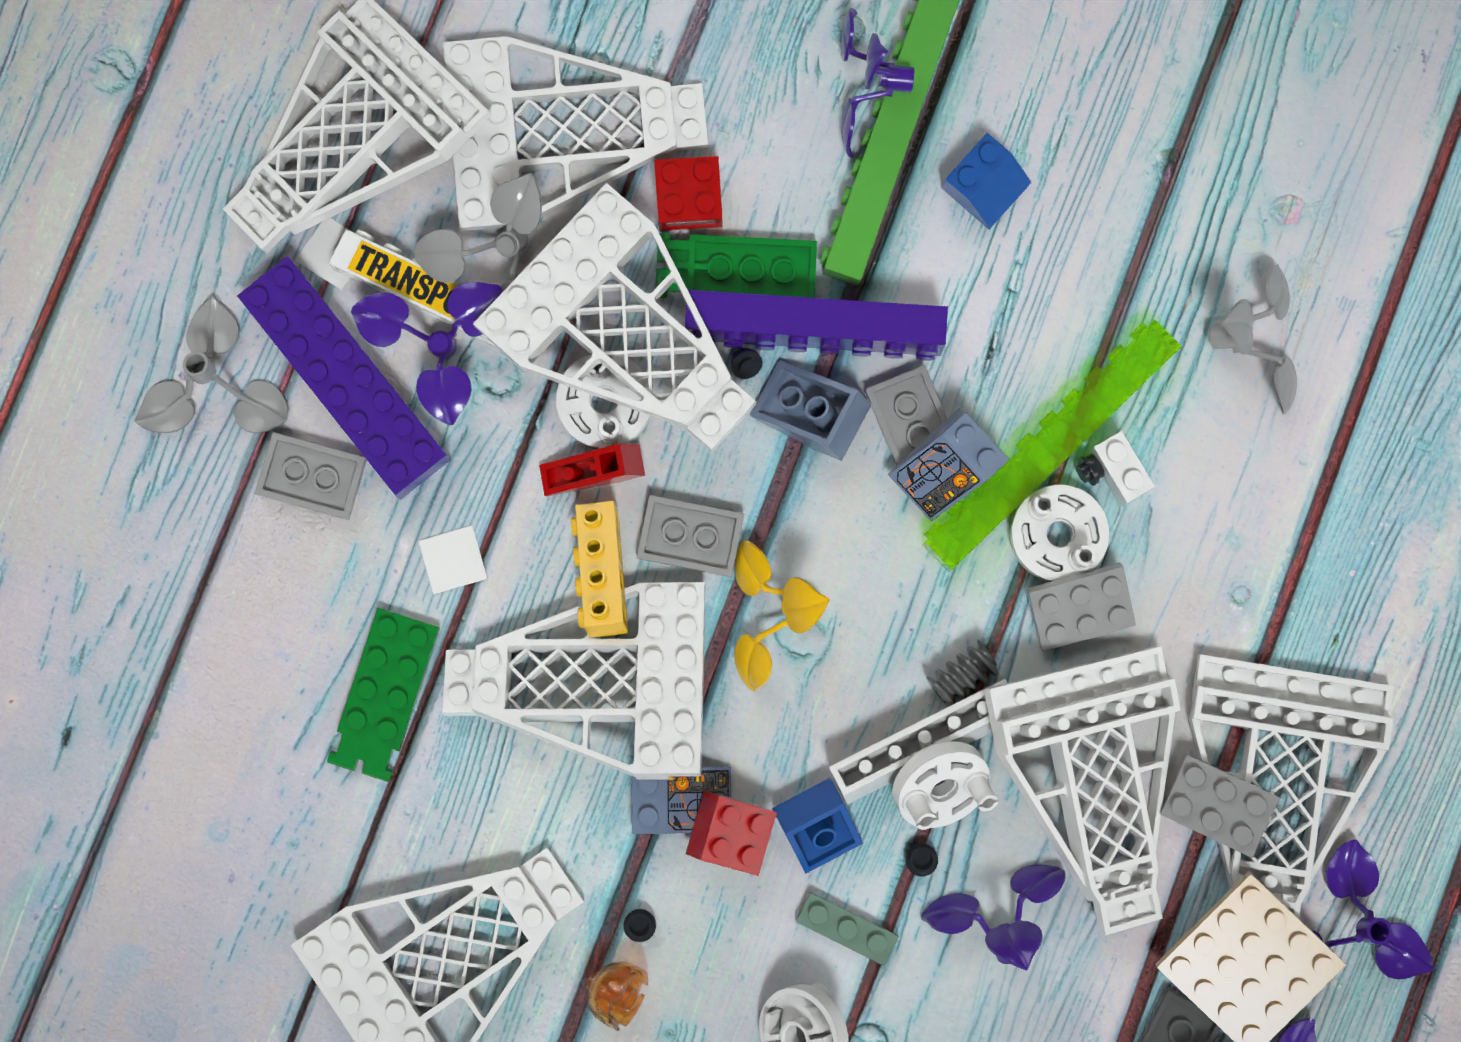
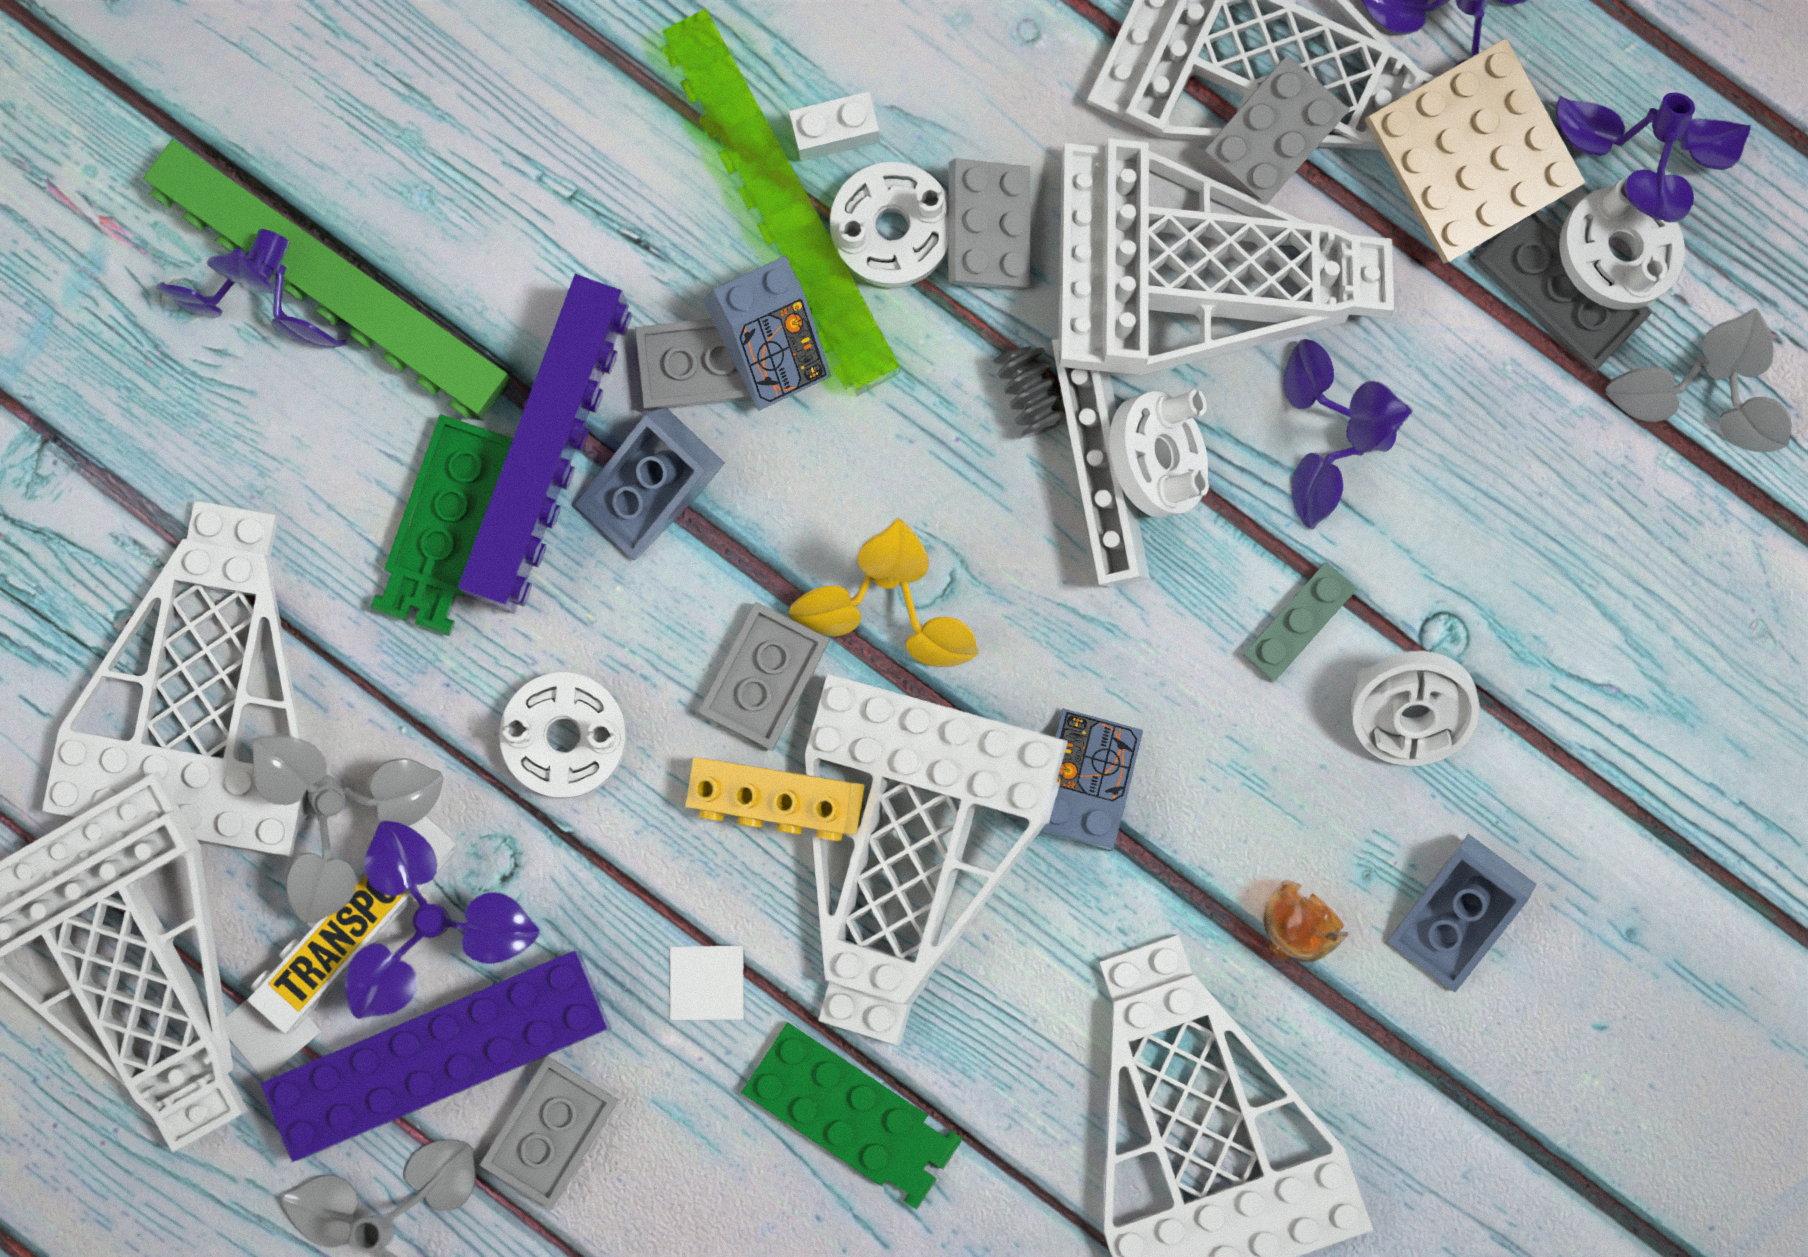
camera: 75 degrees left, 0 degrees up
white wing [473,183,756,452] -> none
red slope [539,443,645,496] -> none
black plate [623,909,656,942] -> none
red piece [655,156,723,231] -> none
piece [685,791,777,876] -> none
black plate [731,348,763,379] -> none
blue slope [772,778,863,874] -> none
black plate [905,843,938,877] -> none
blue slope [942,133,1031,230] -> none
black plate [1076,454,1105,486] -> none

